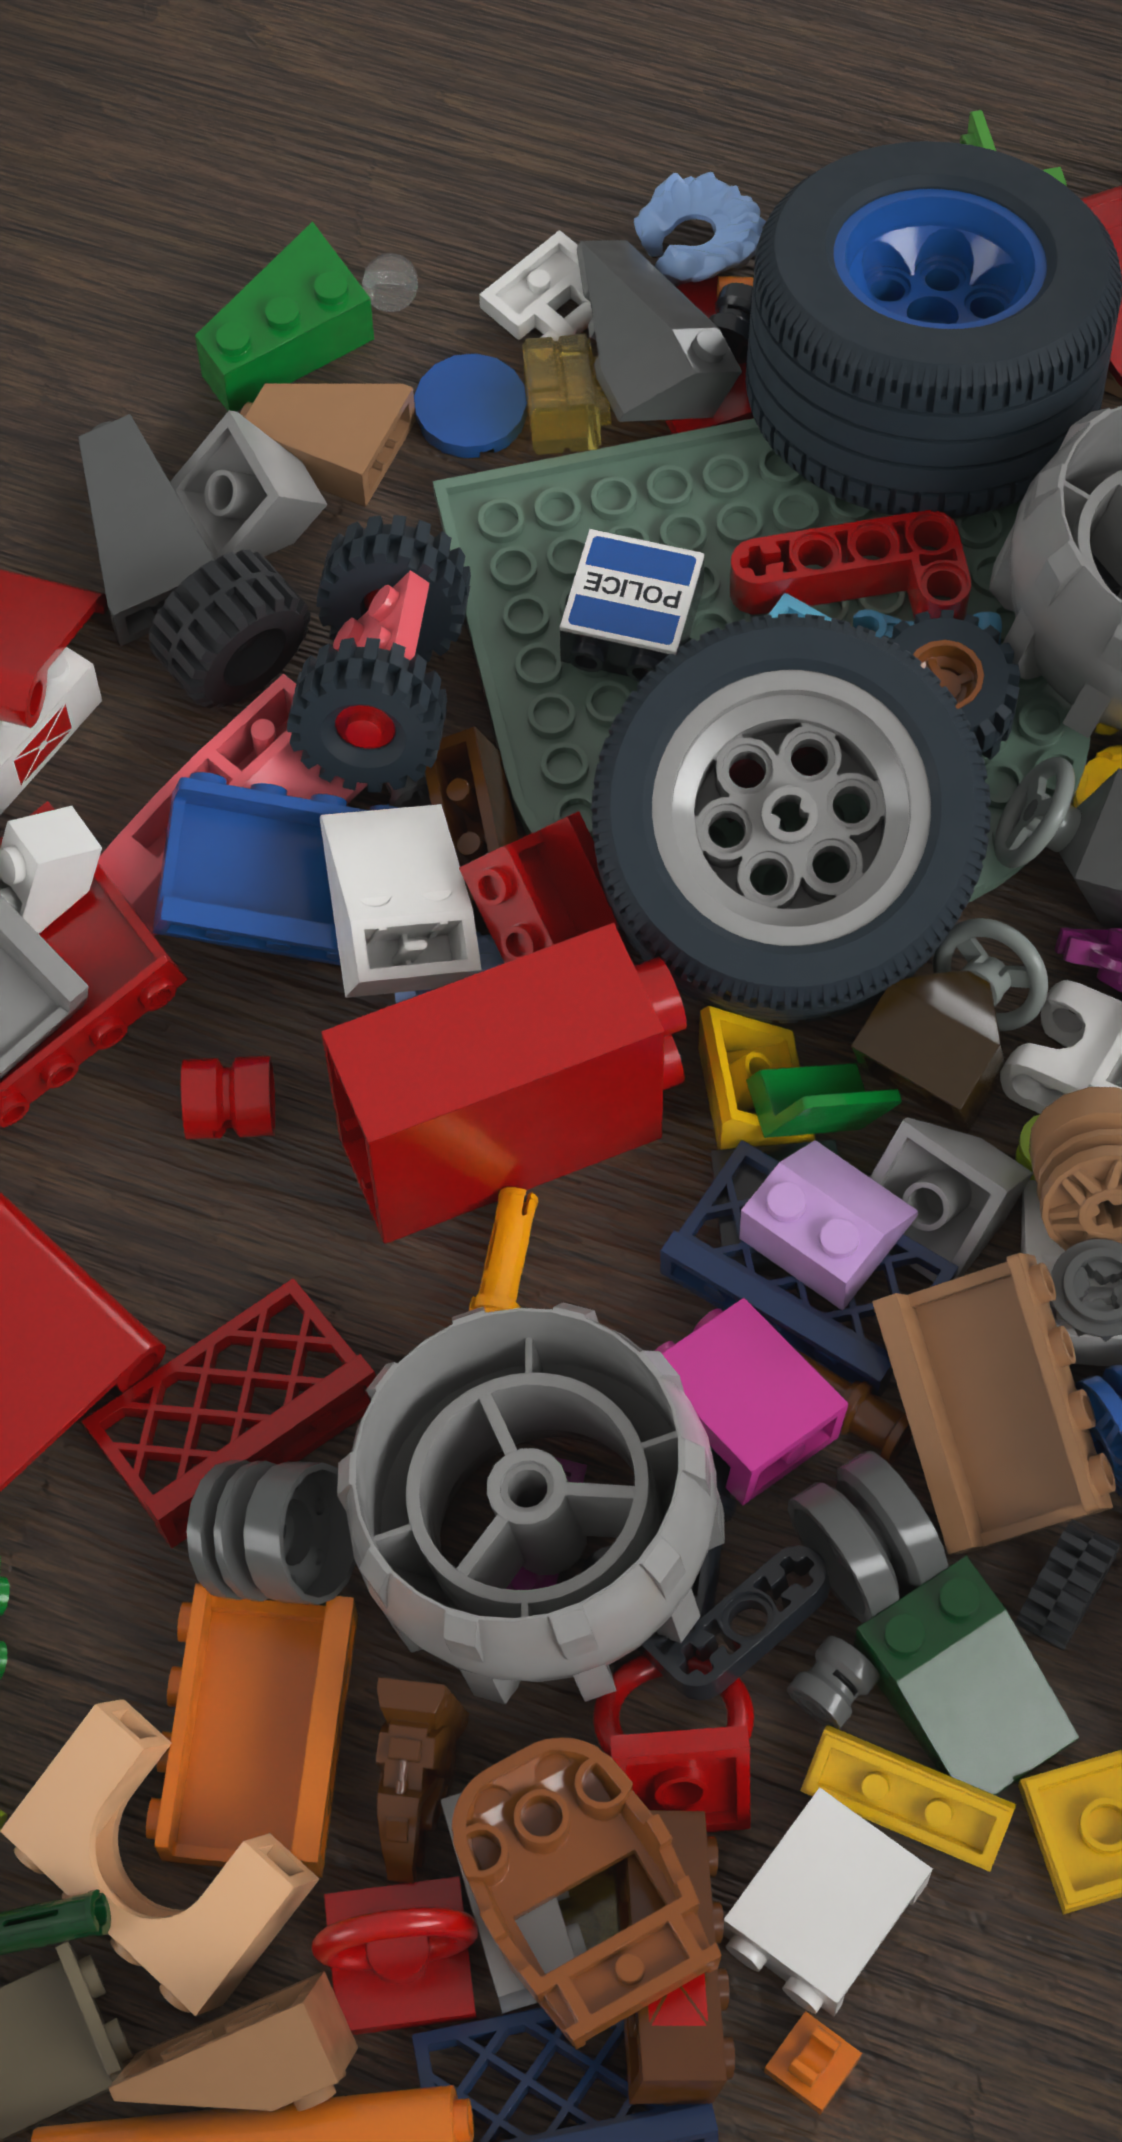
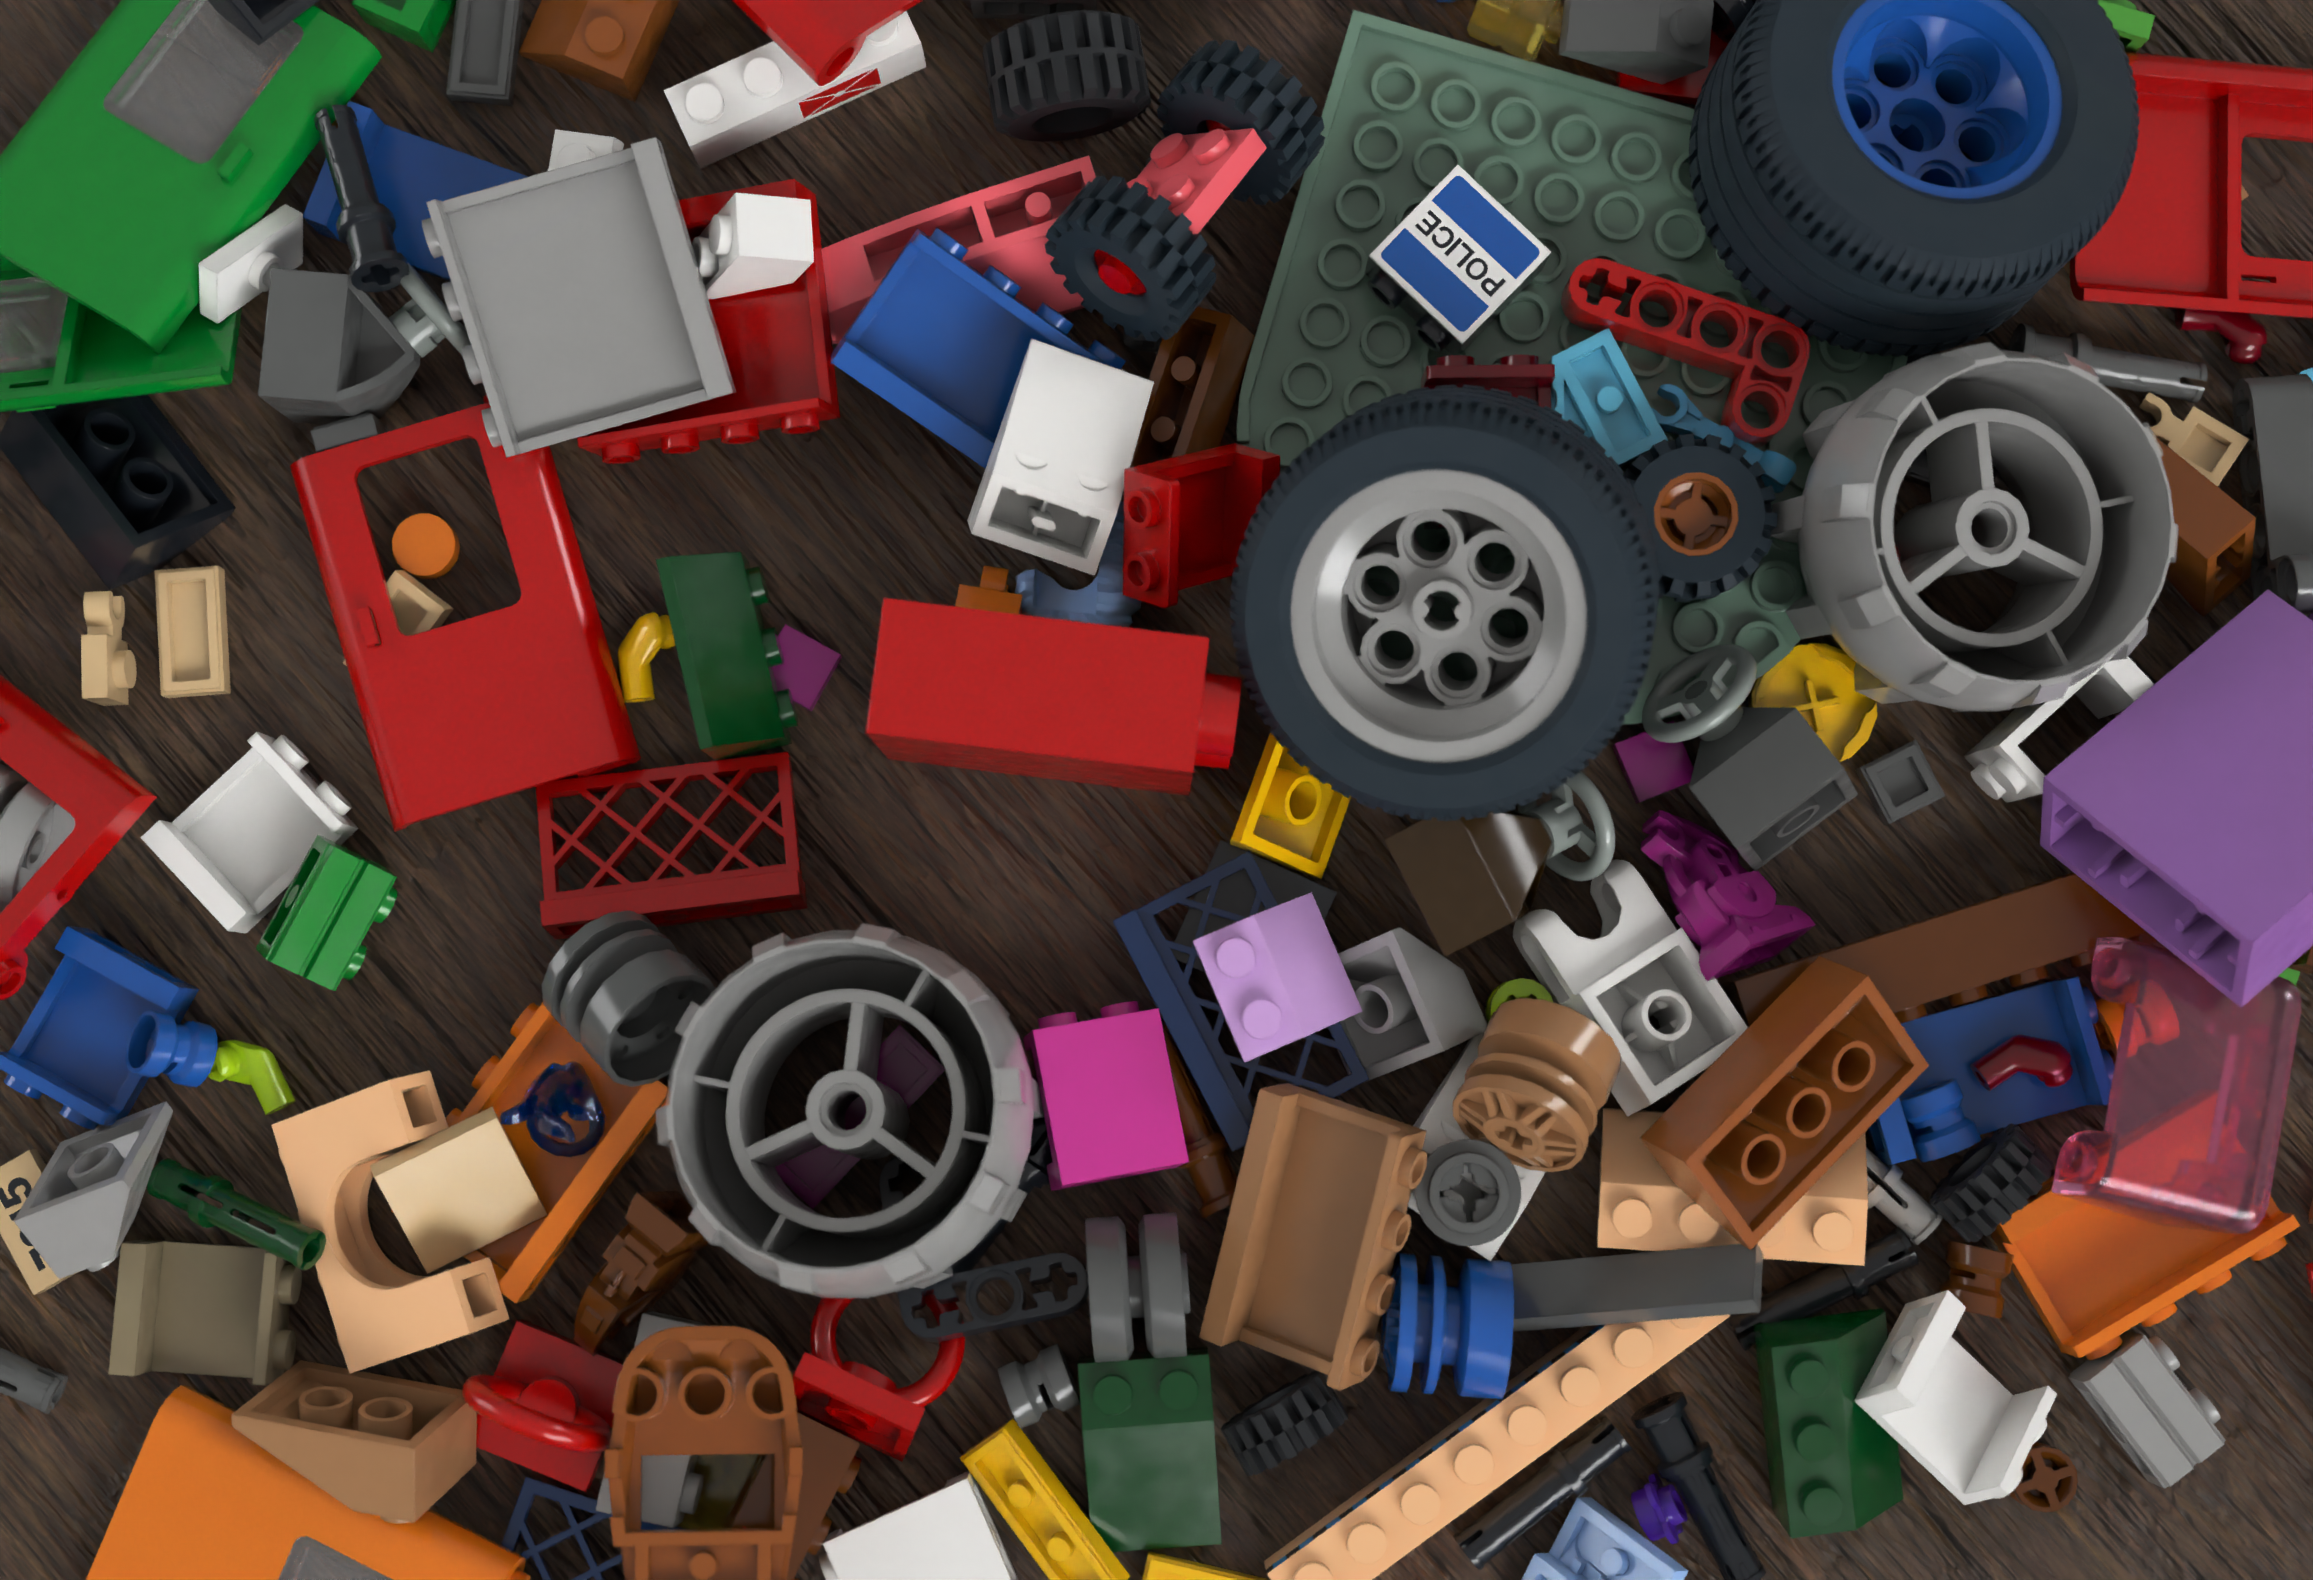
camera: 25 degrees right, 20 degrees up
red wheel [181,1056,276,1140] -> none
light orange pin [469,1187,538,1313] -> none
green panel [746,1063,902,1138] -> none
none -> tan tile [370,1106,547,1274]
none -> clear blue piece [500,1061,605,1157]
none -> yellow arm [617,612,675,703]
none -> dark green slope [656,552,798,760]
none -> magenta tile [772,624,842,712]
none -> magenta tile [1612,720,1694,804]

